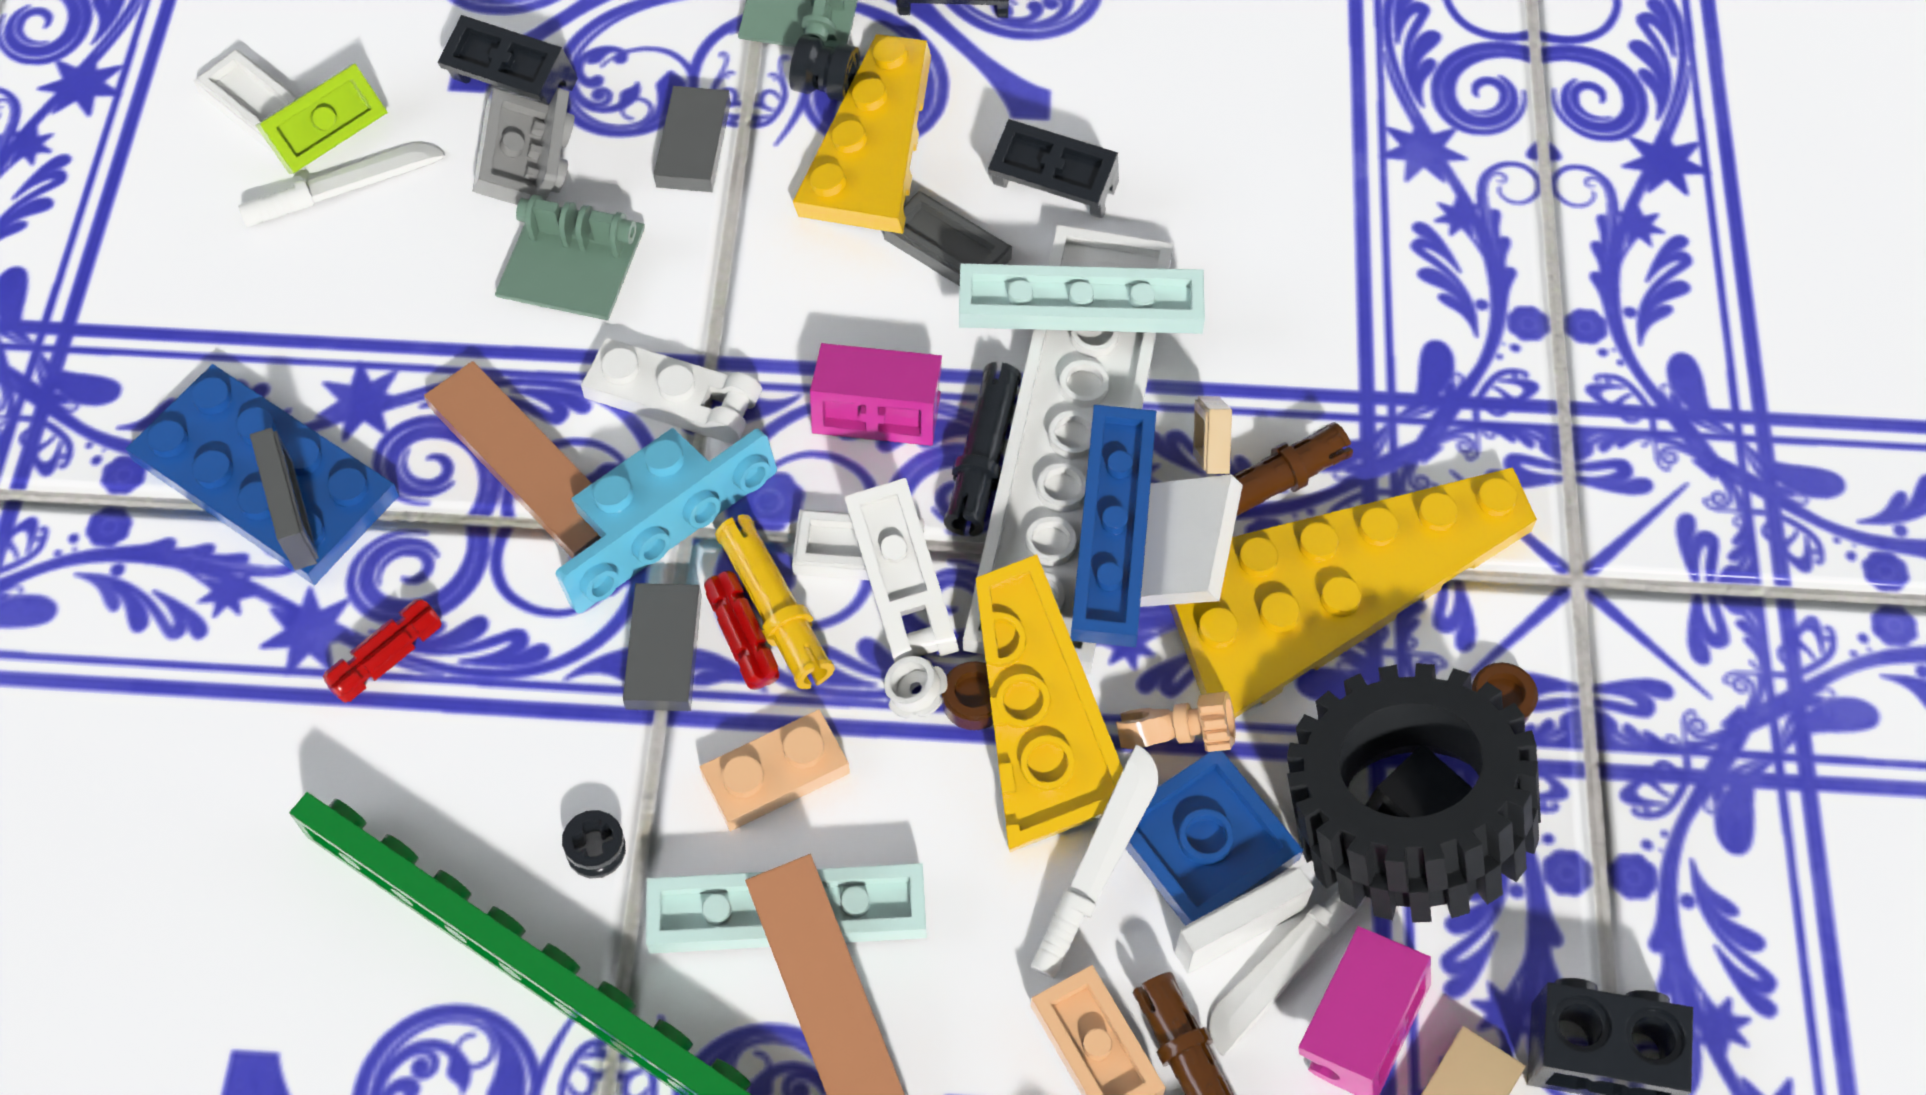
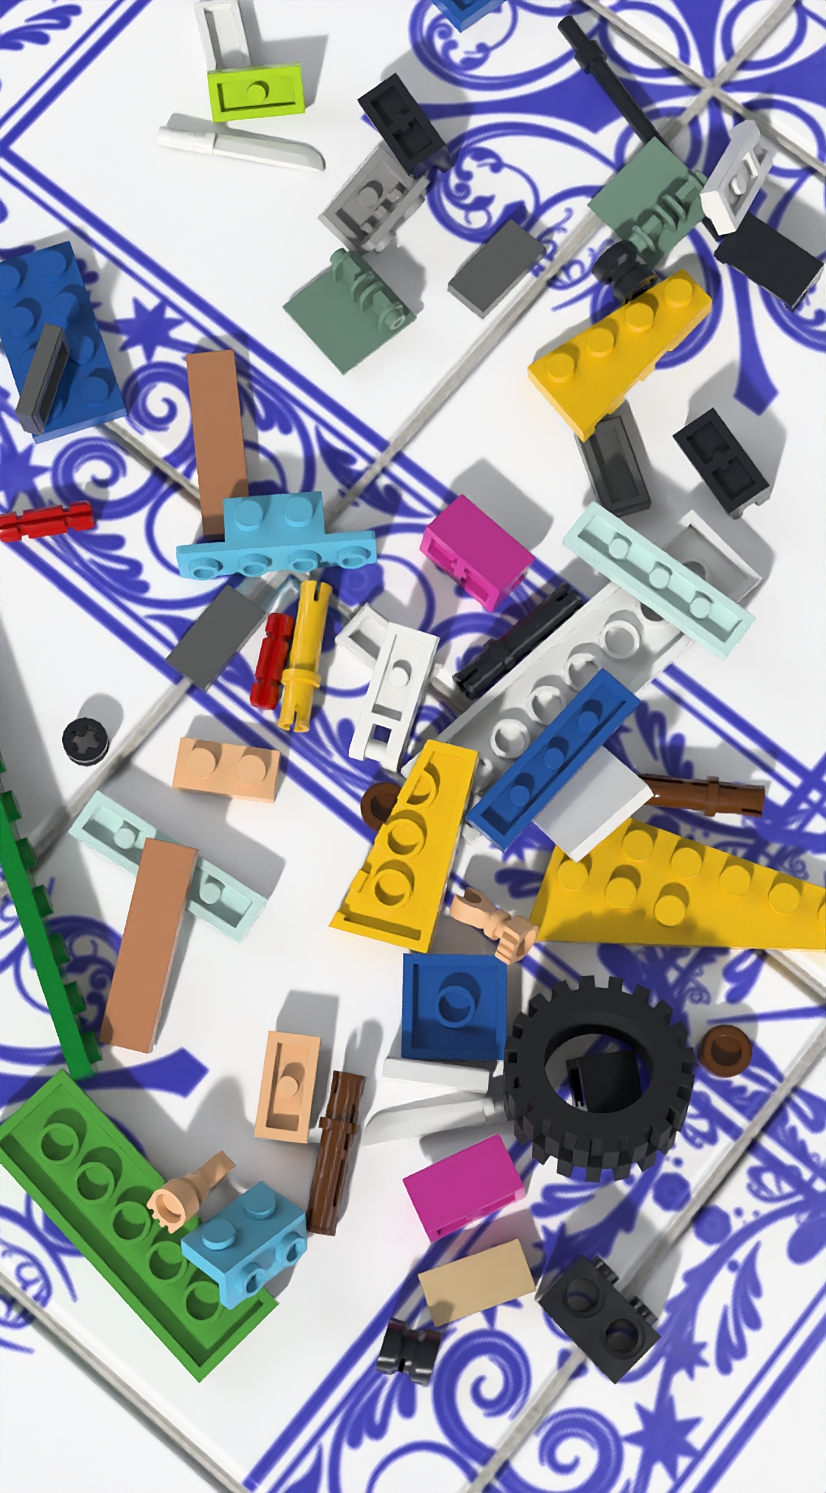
camera: 35 degrees right, 15 degrees up
white plate [581,337,762,443] -> none
white plate [884,656,948,719] -> none
white piece [1031,745,1158,979] -> none
tan tile [1193,396,1232,474] -> none

